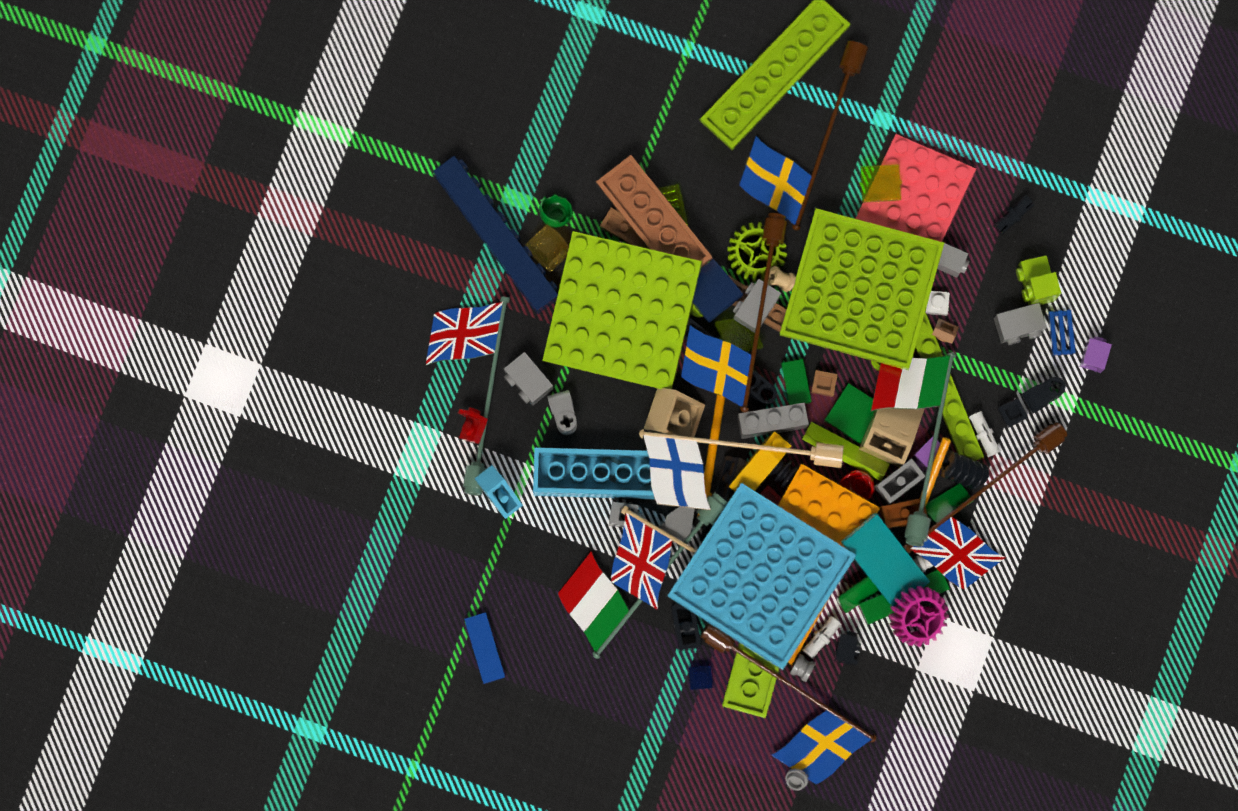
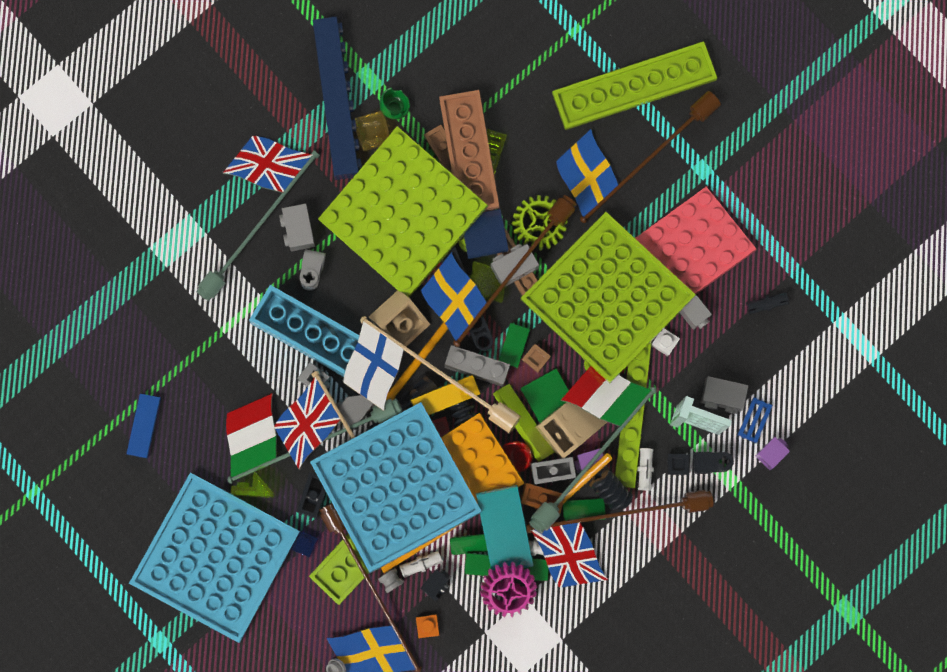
camera: 25 degrees right, 0 degrees up
red bracket [458,407,488,444] -> none
medium azure brick [475,465,523,519] -> none
tan bush [768,266,796,292] -> none
clear neon green piece [859,164,902,203] -> none
medium nougat plate [932,318,959,344] -> none
lime brick [1016,255,1061,305] -> none
none -> medium azure plate [129,473,300,643]
none -> clear neon green slope [231,471,275,498]
none -> orange plate [416,615,439,638]
none -> light aqua fence [670,396,732,435]

